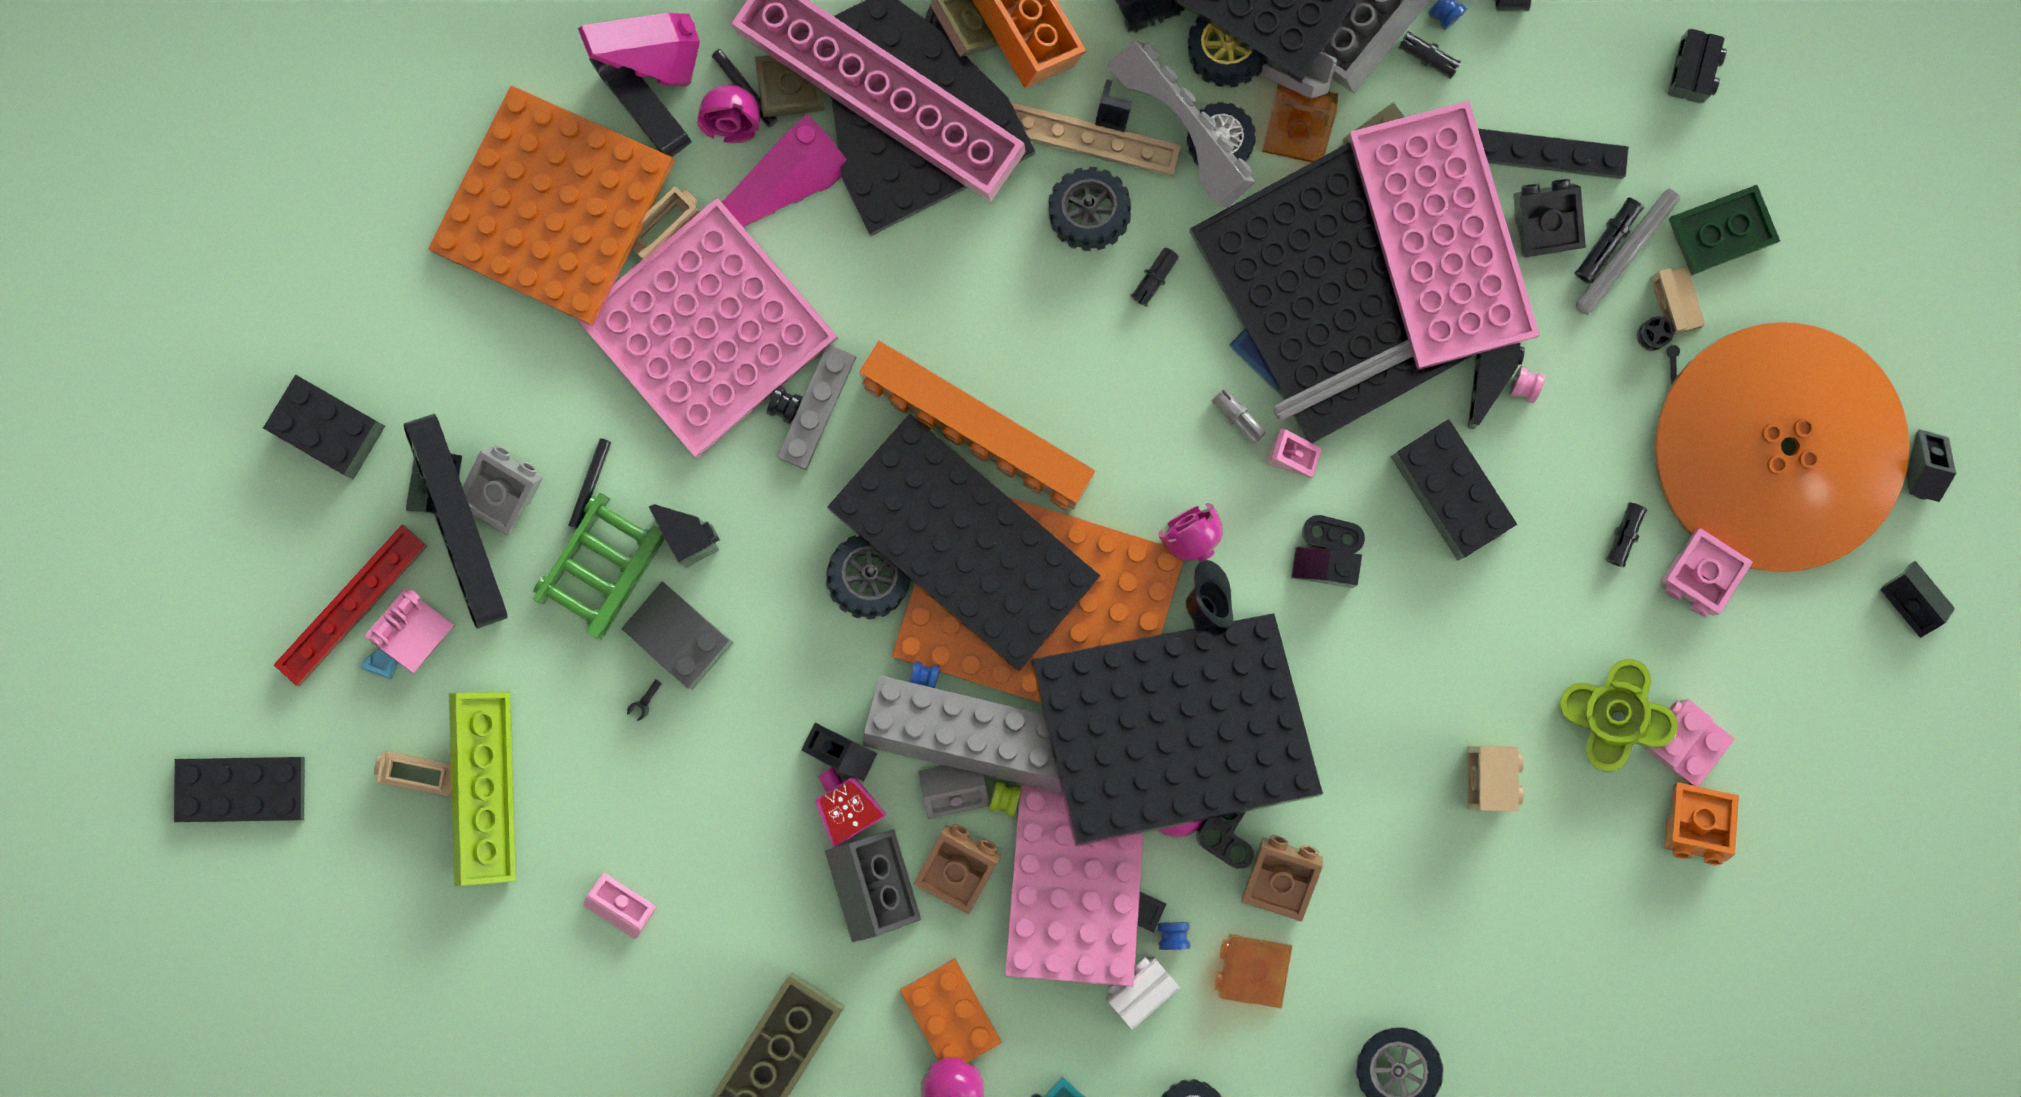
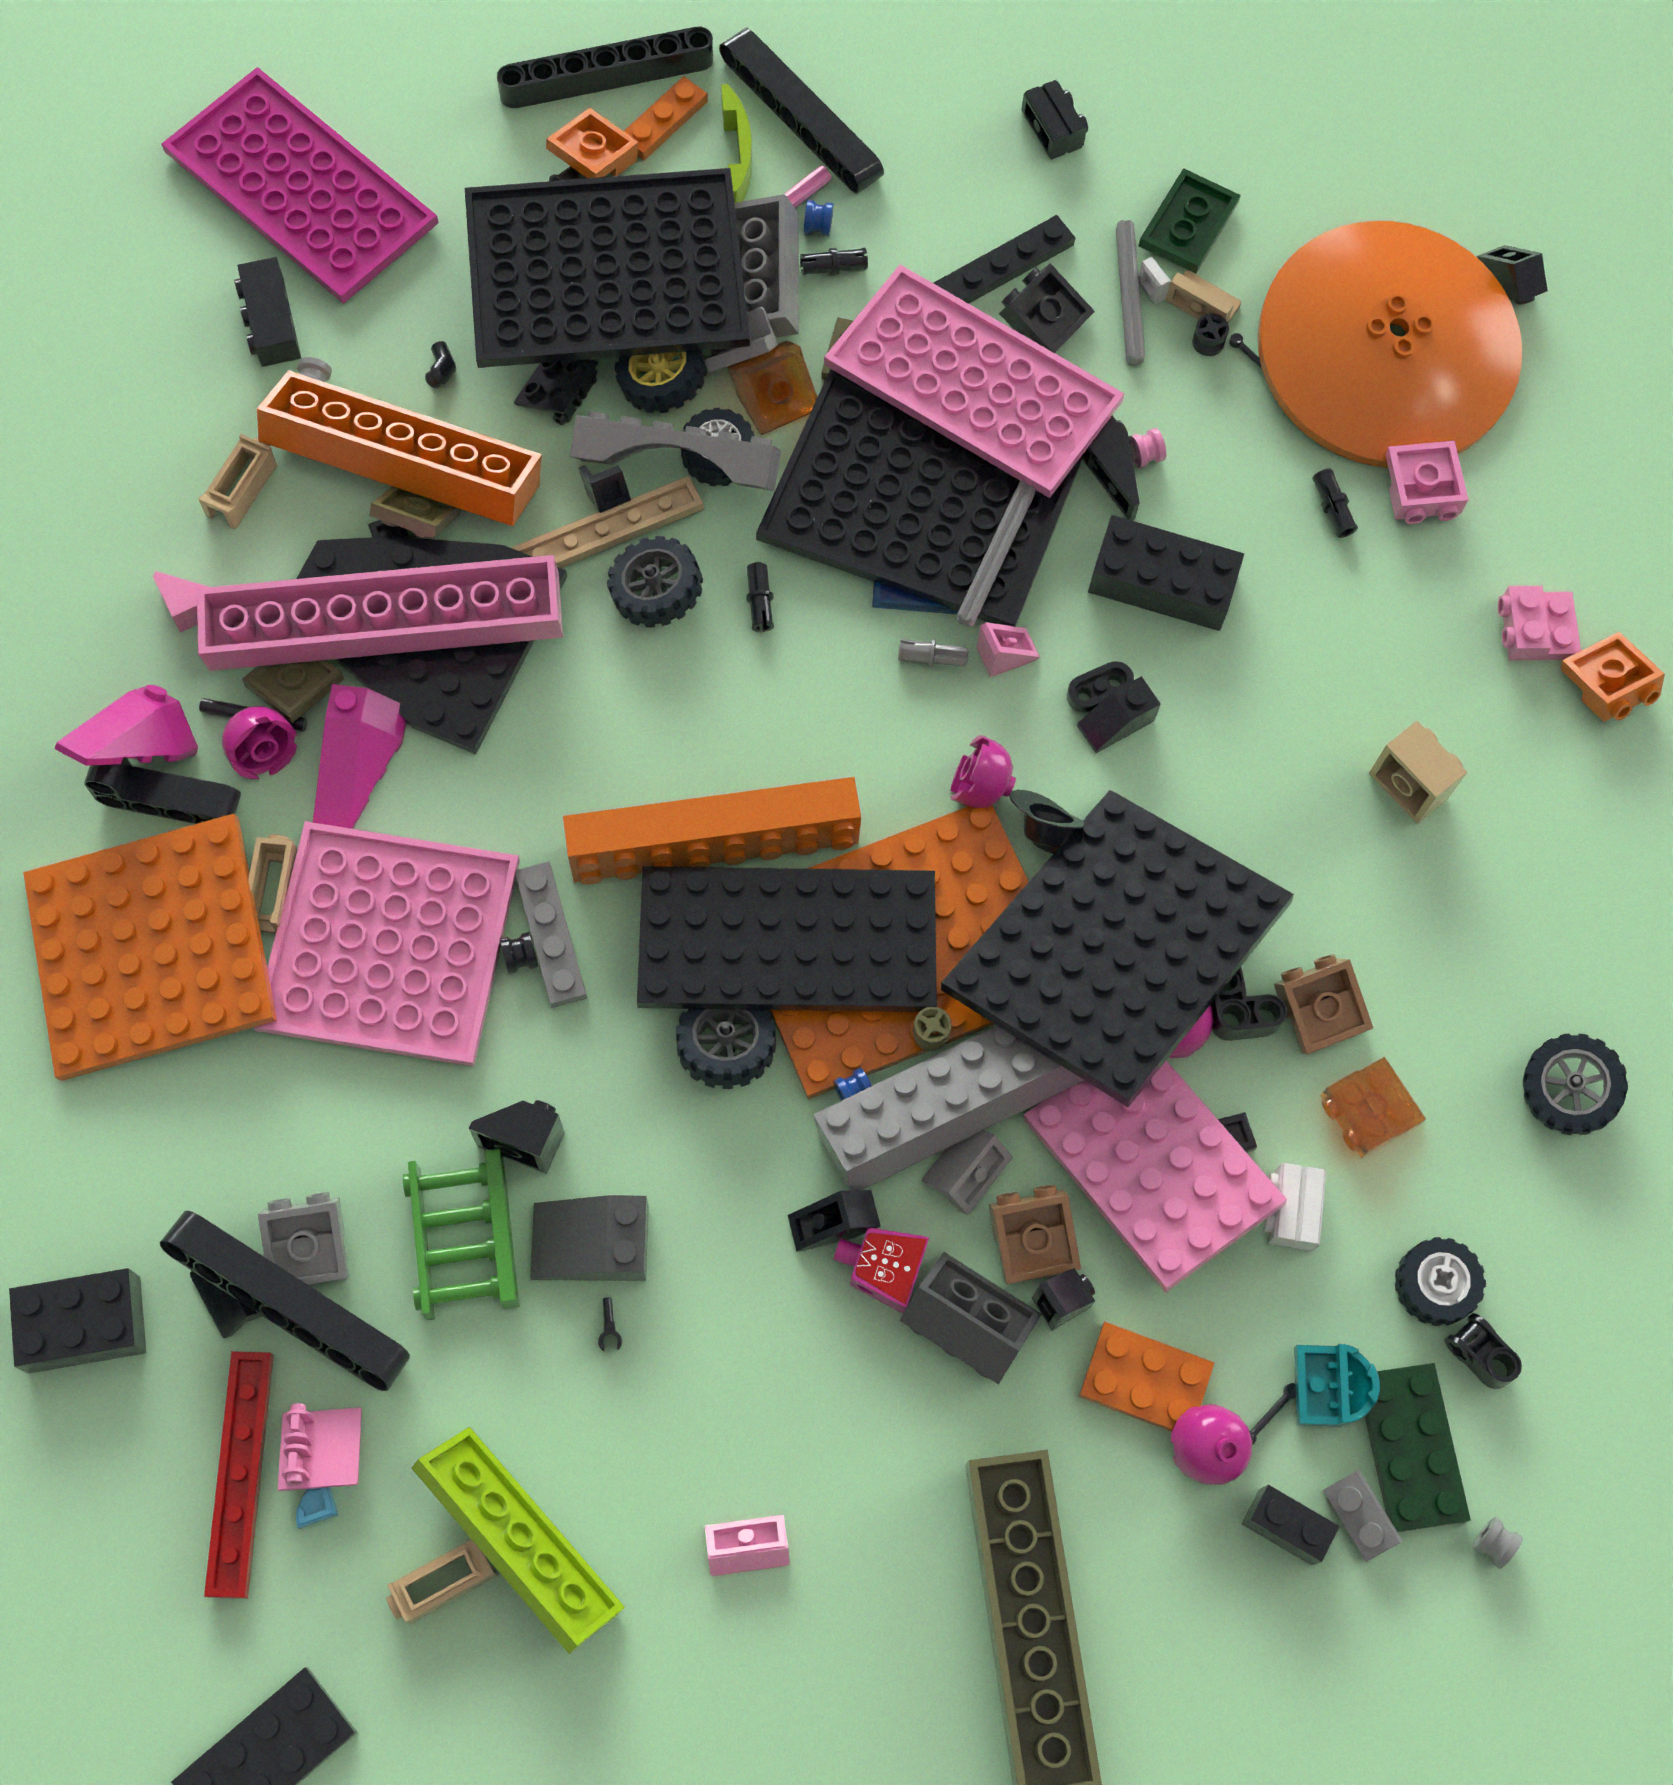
camera: 40 degrees left, 15 degrees down
black bar [568,438,611,529] -> none
lime wheel [989,780,1022,817] -> none
blue wheel [1158,922,1190,950] -> none
lime plant [1560,659,1678,773] -> none
black pin [1575,197,1644,284] -> none
black panel [1880,561,1955,638] -> none
none -> olive wheel [913,1007,951,1051]
none -> black slope [1031,1268,1095,1331]
none -> white tile [1139,257,1170,304]

